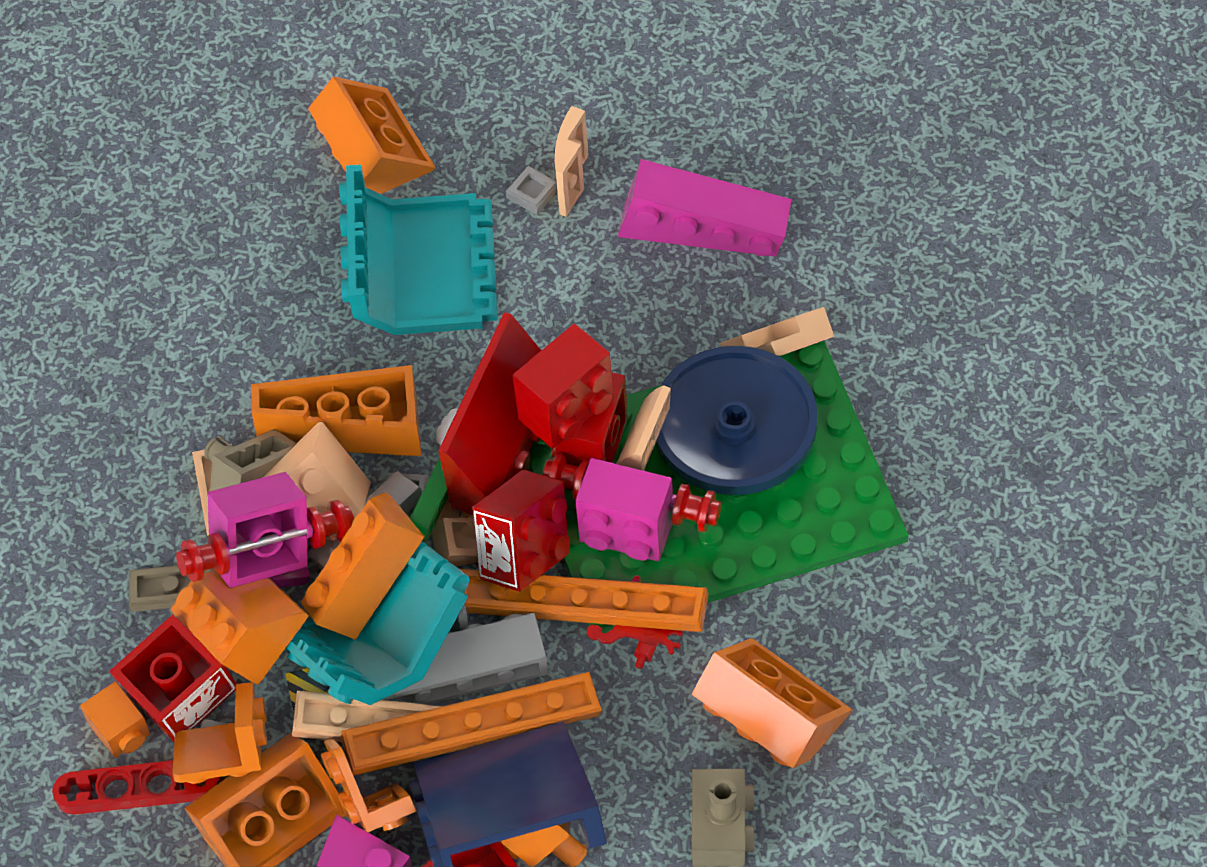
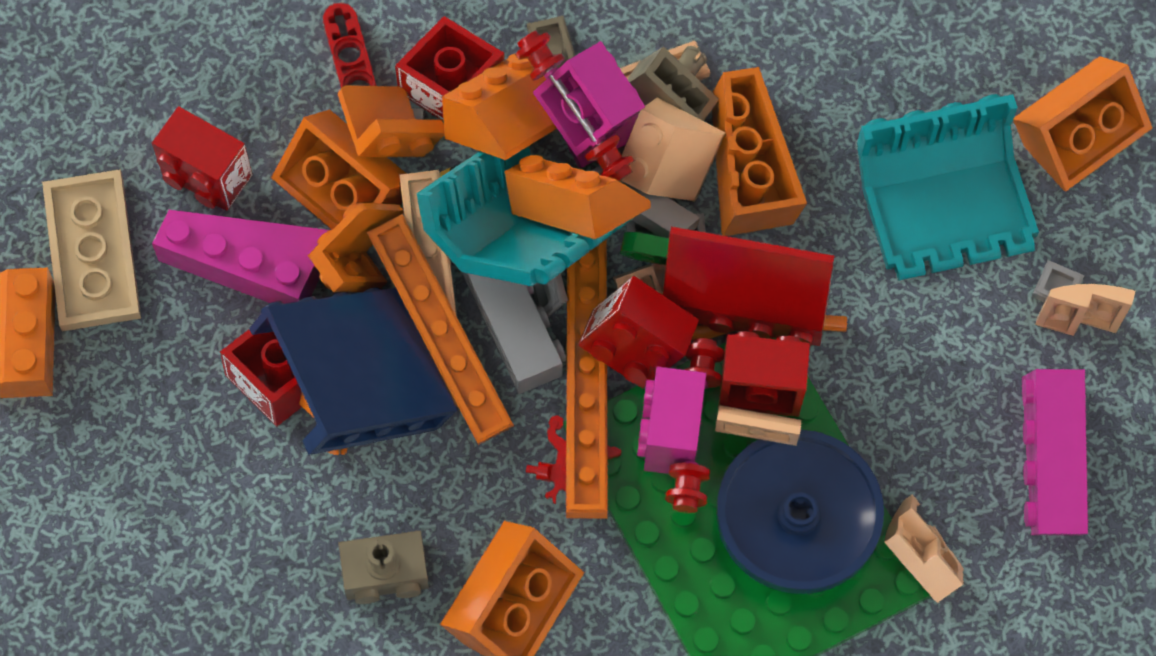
camera: 75 degrees right, 10 degrees up
orange brick [80,681,150,759] -> none
red brick [513,323,613,449] -> none

